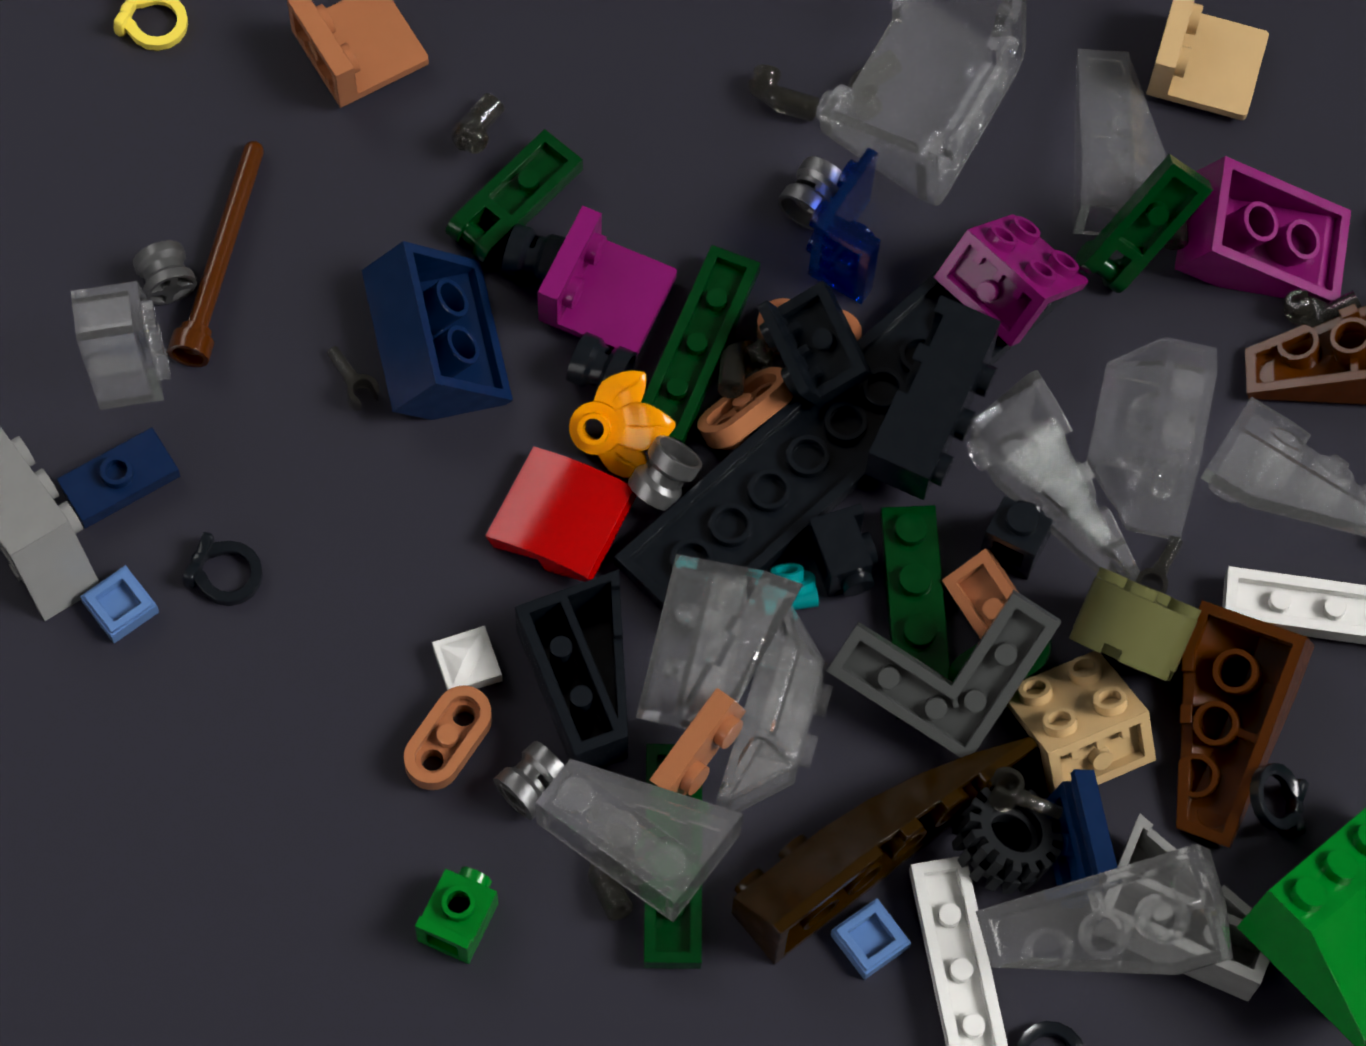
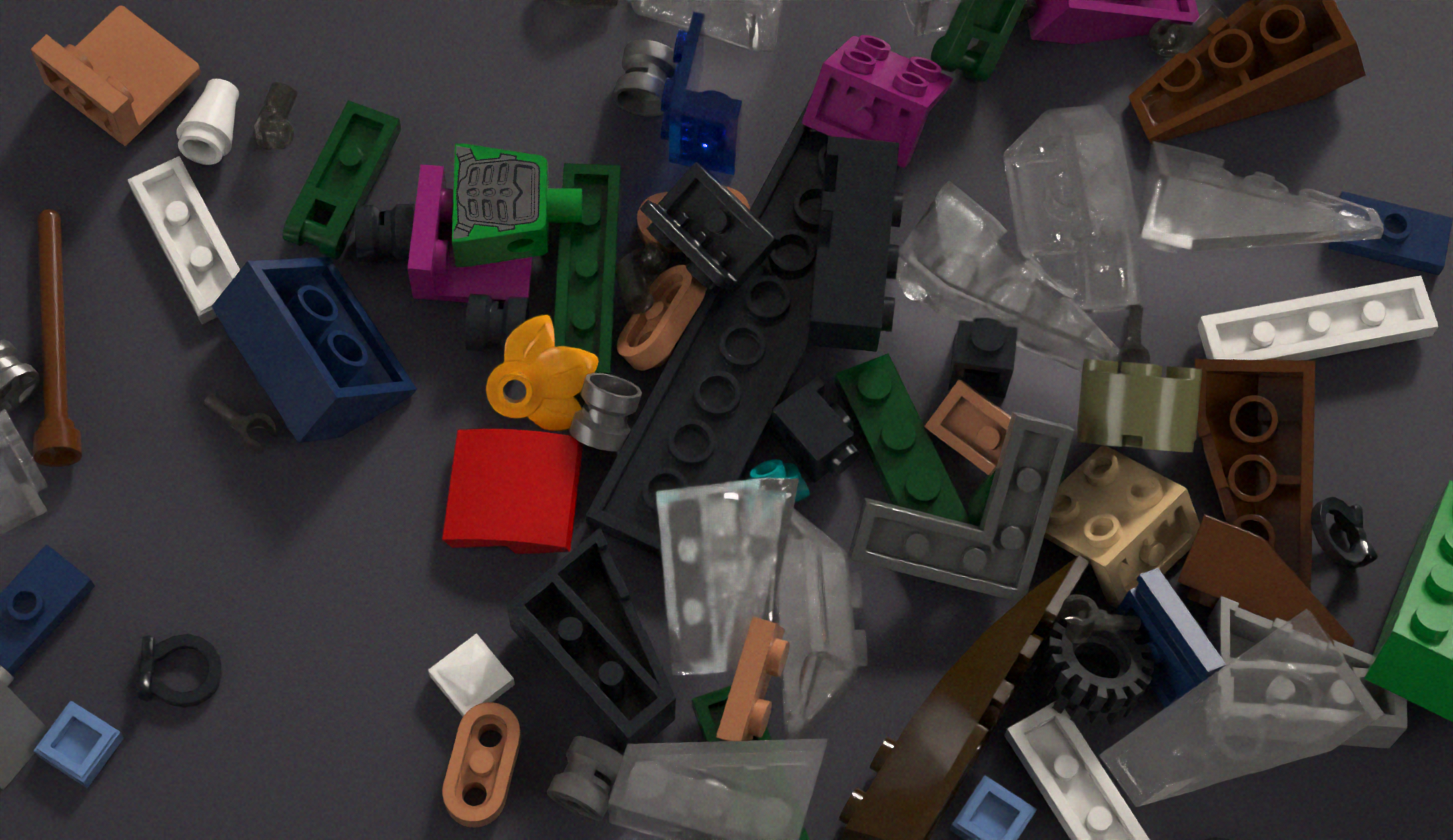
camera: 20 degrees left, 0 degrees up
none -> white tile [128,156,240,324]
none -> white cone [177,79,239,165]
none -> torso [452,143,583,267]
none -> reddish brown slope [1177,515,1355,647]

